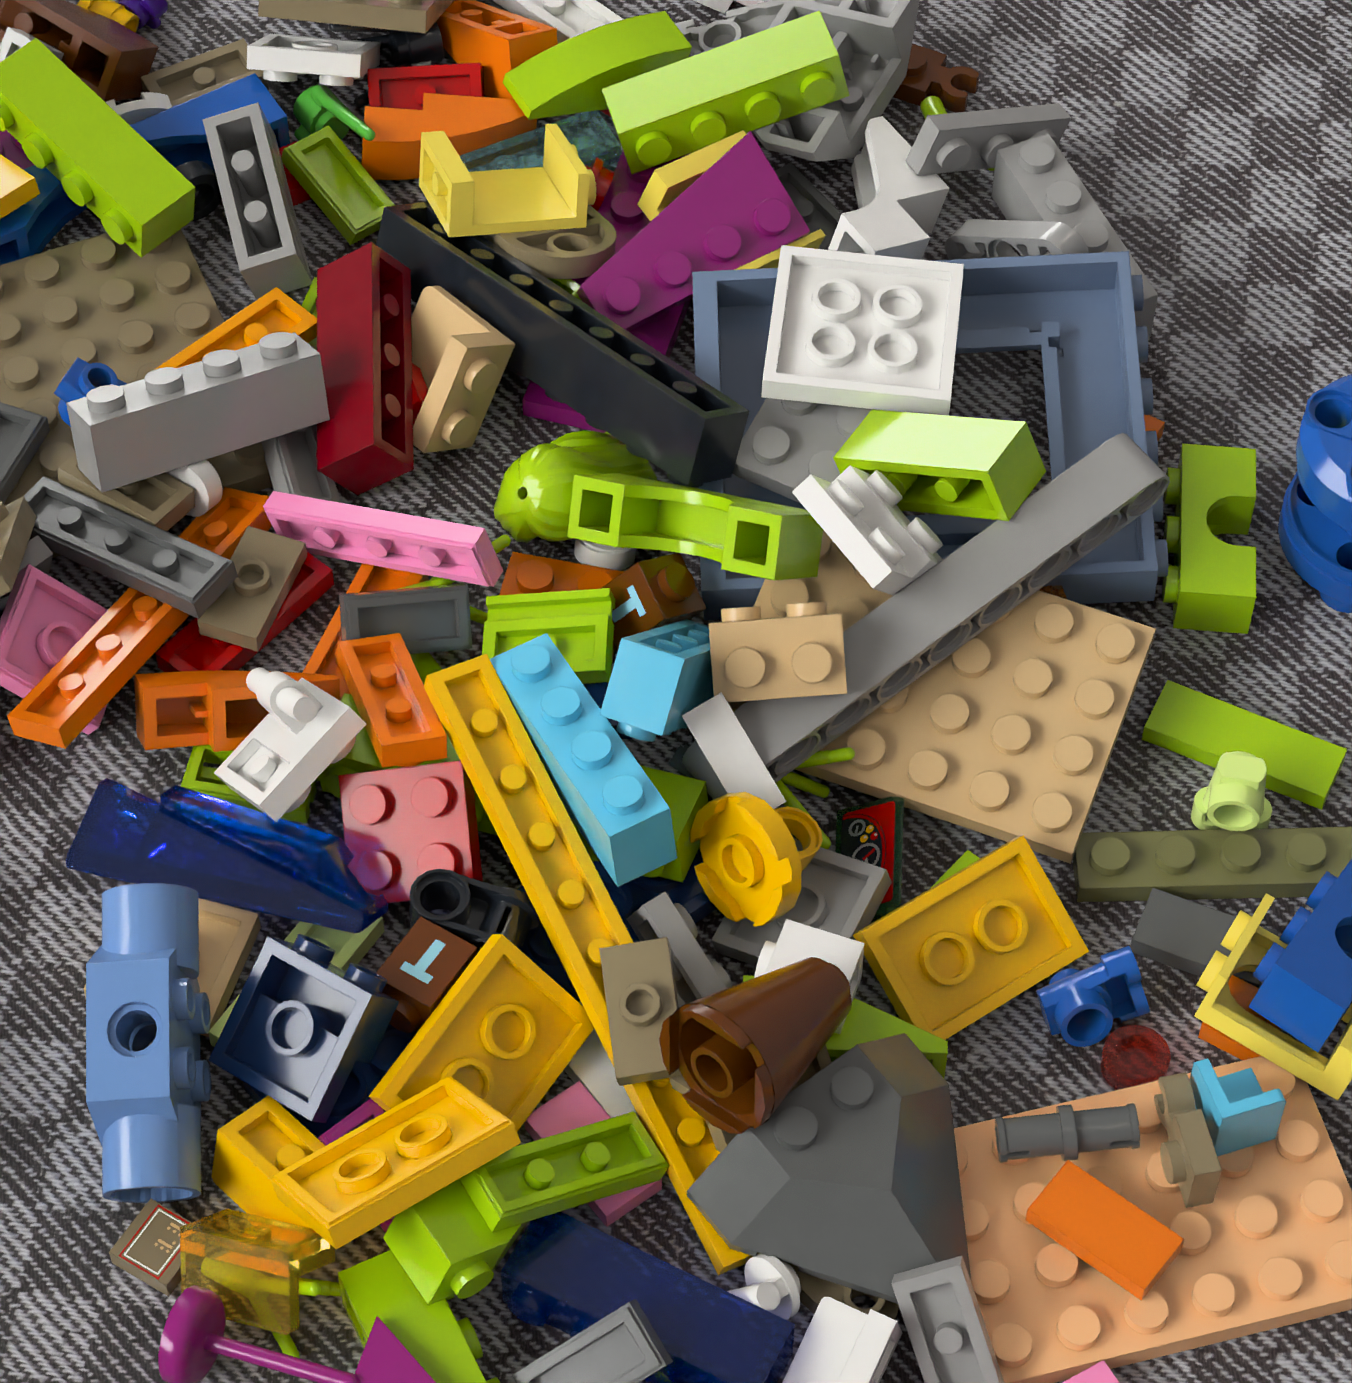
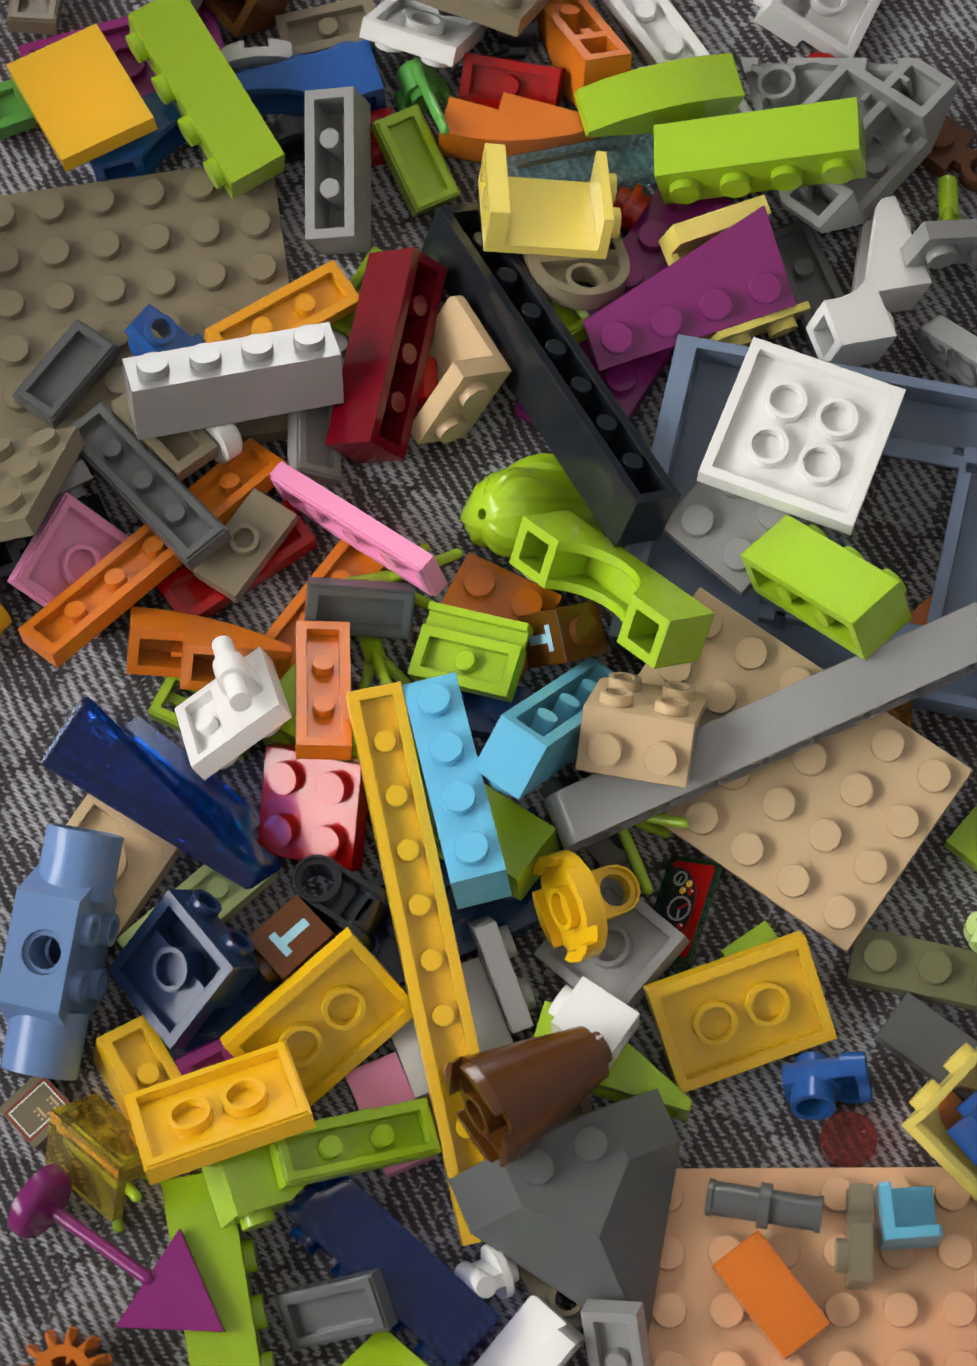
camera: 20 degrees right, 15 degrees up
dark tan plate [599,937,682,1086] -> none
white sticker [682,692,786,809] -> none
white plate [792,465,943,596] -> none

